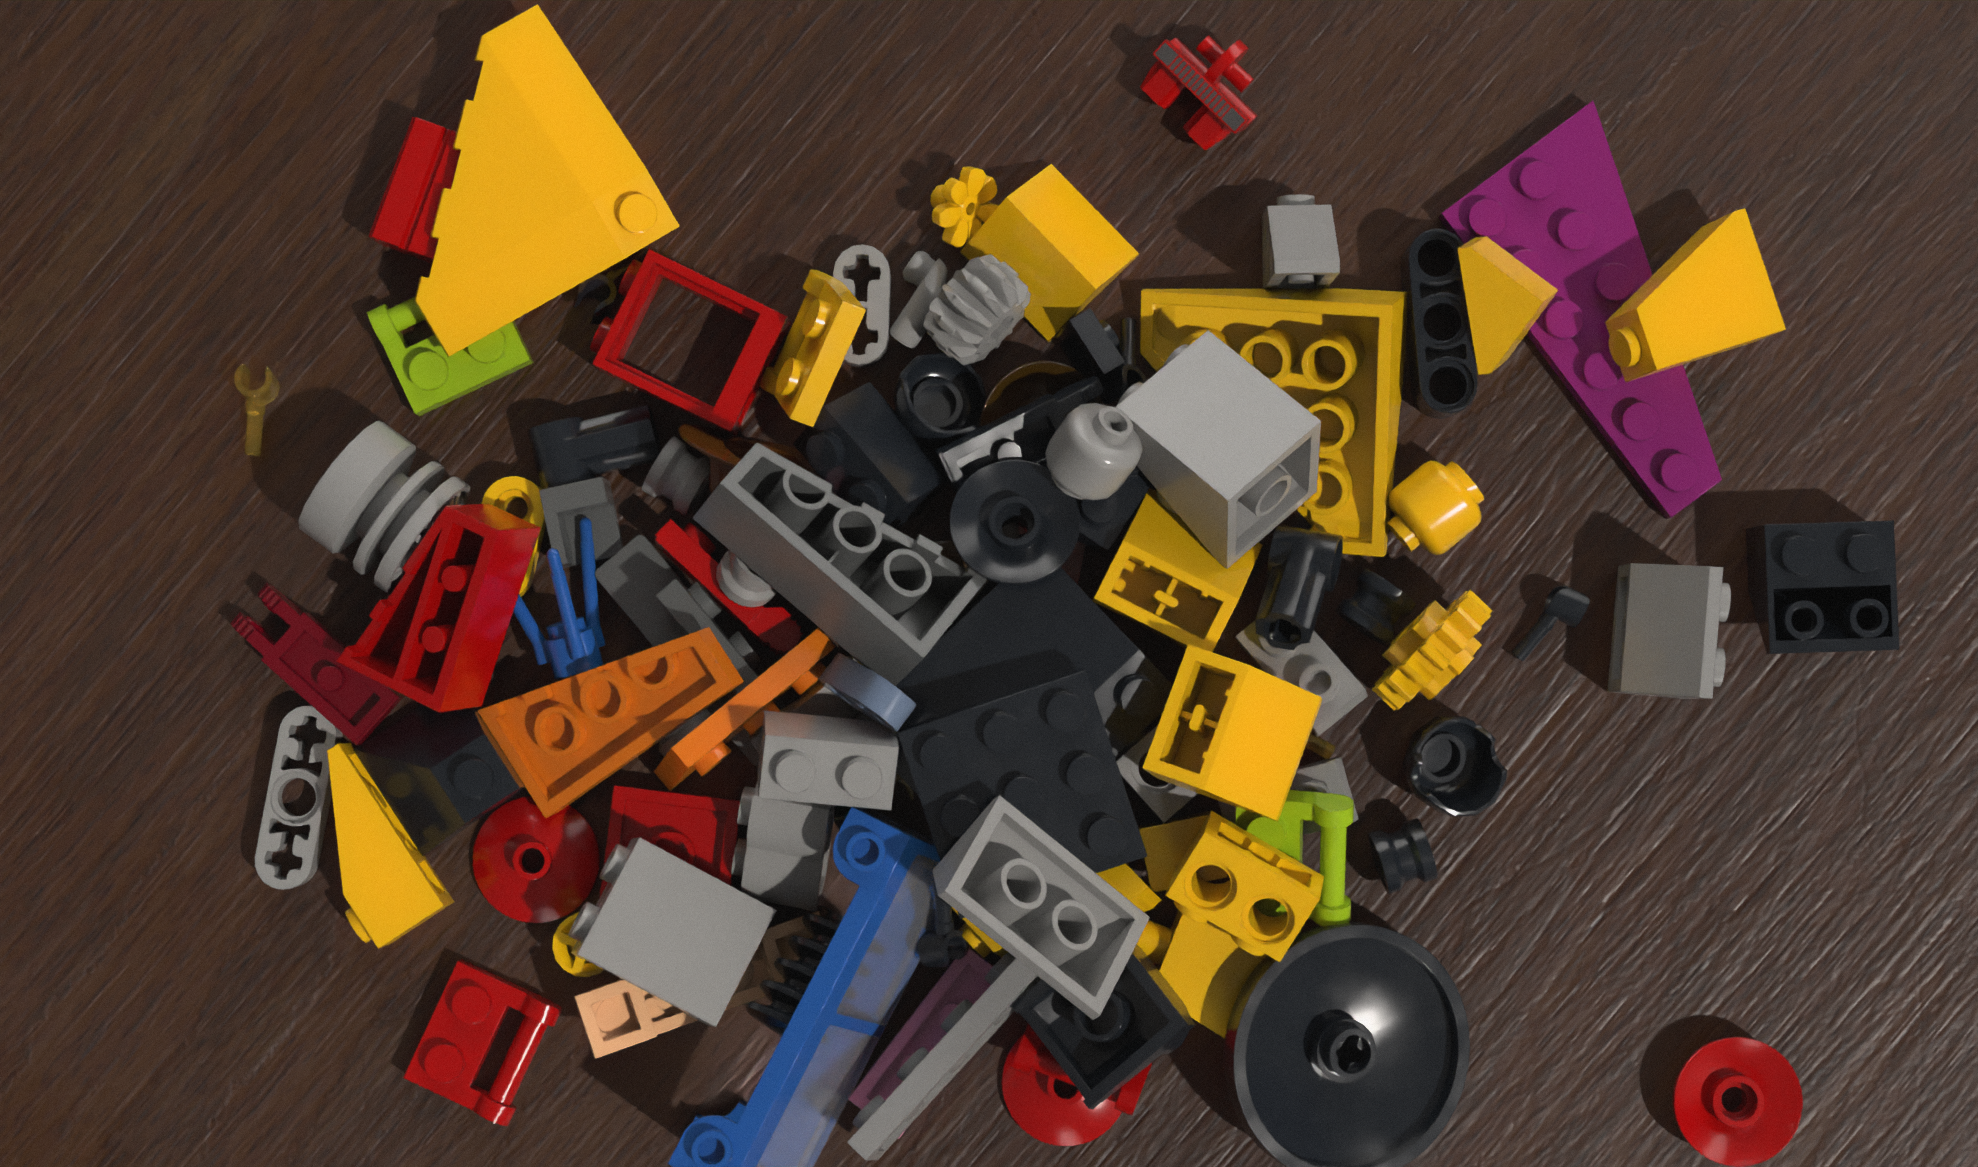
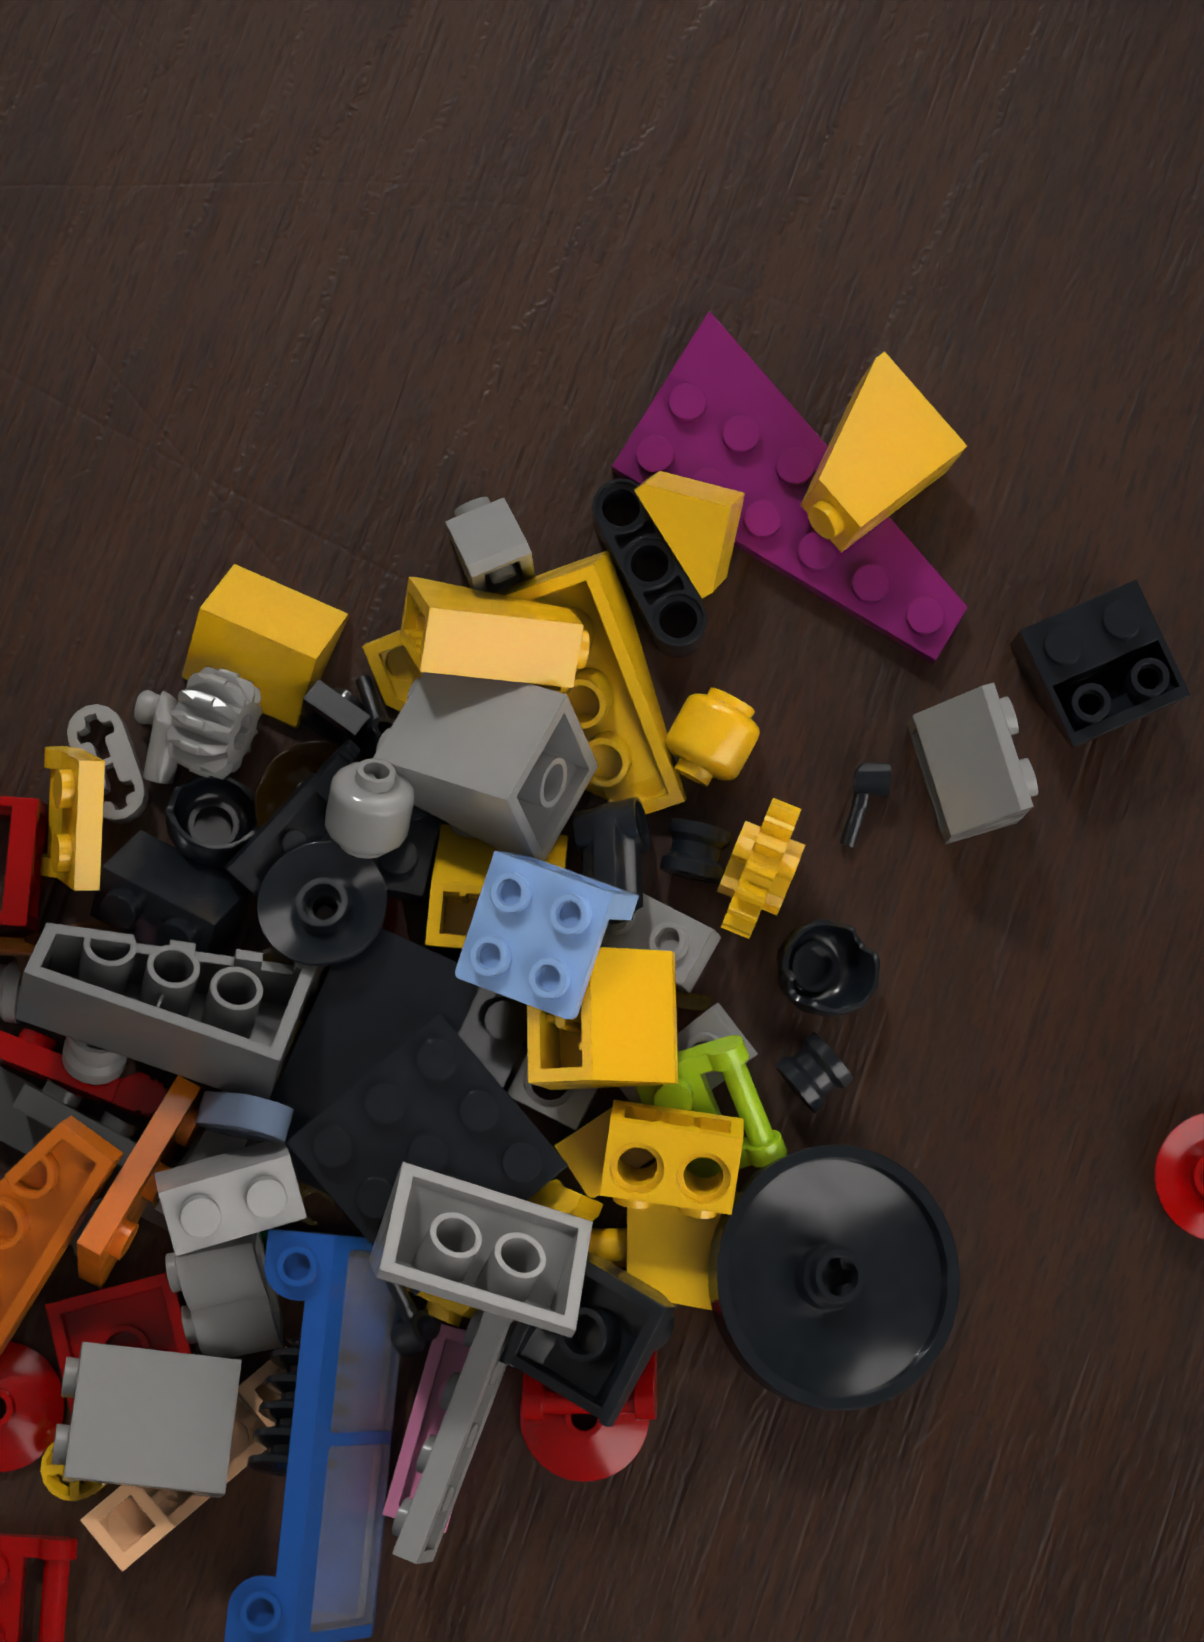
camera: 20 degrees left, 5 degrees down
yellow plant [930,166,998,248] -> none
red hips [1140,35,1257,150] -> none
none -> yellow slope [400,577,589,688]
none -> light blue bracket [455,851,639,1019]

